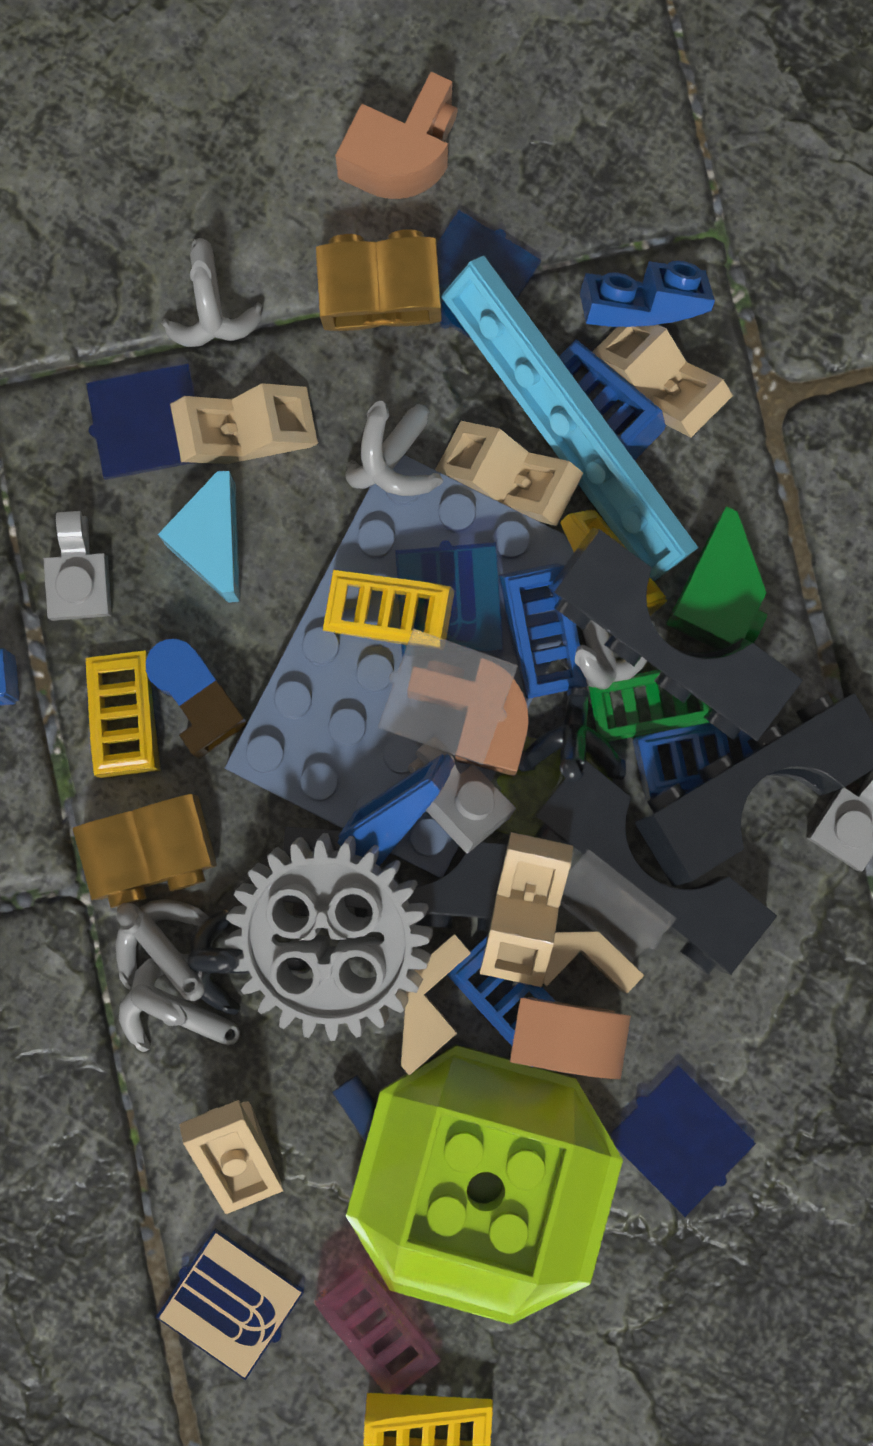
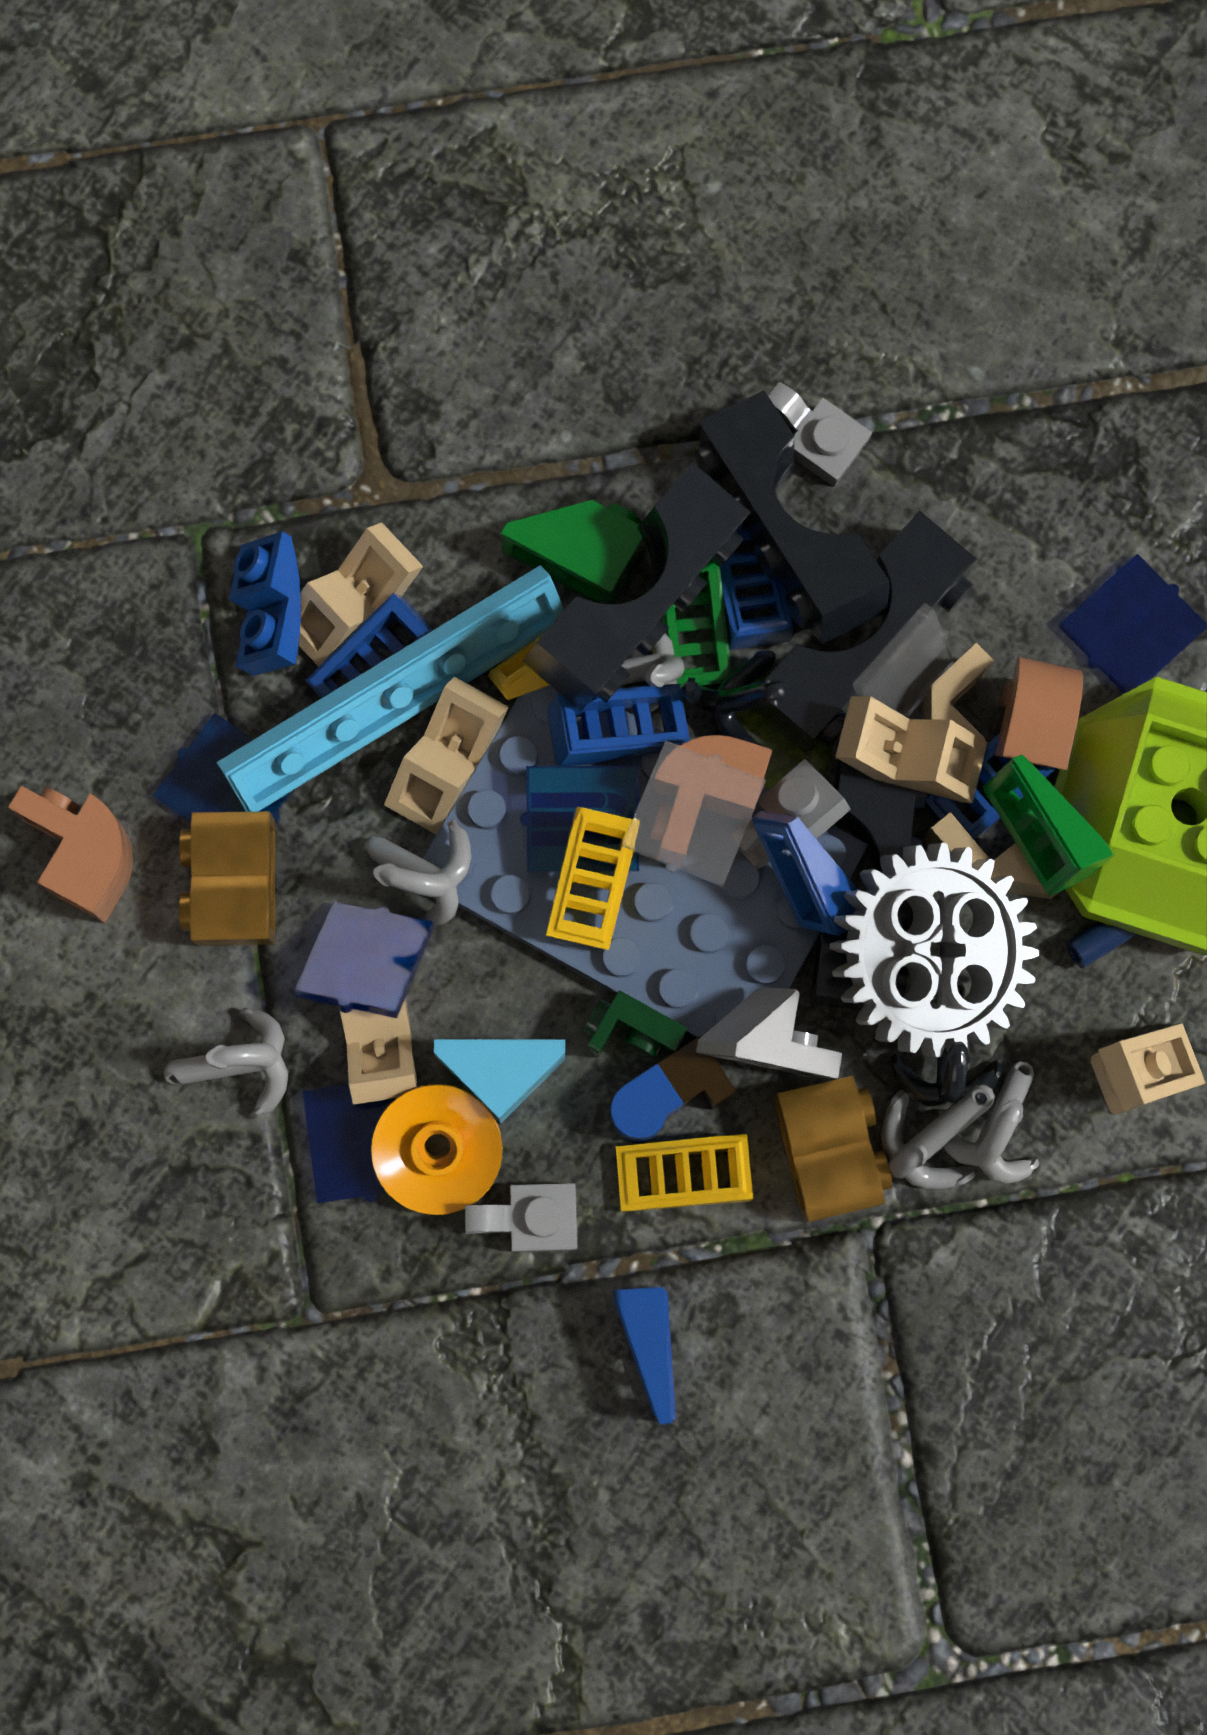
camera: 90 degrees left, 5 degrees down
none -> clear blue piece [294,902,434,1018]
none -> light orange dish [371,1084,503,1215]
none -> dark green bracket [583,990,688,1059]
none -> light grey slope [696,987,842,1079]
none -> green slope [982,754,1114,896]

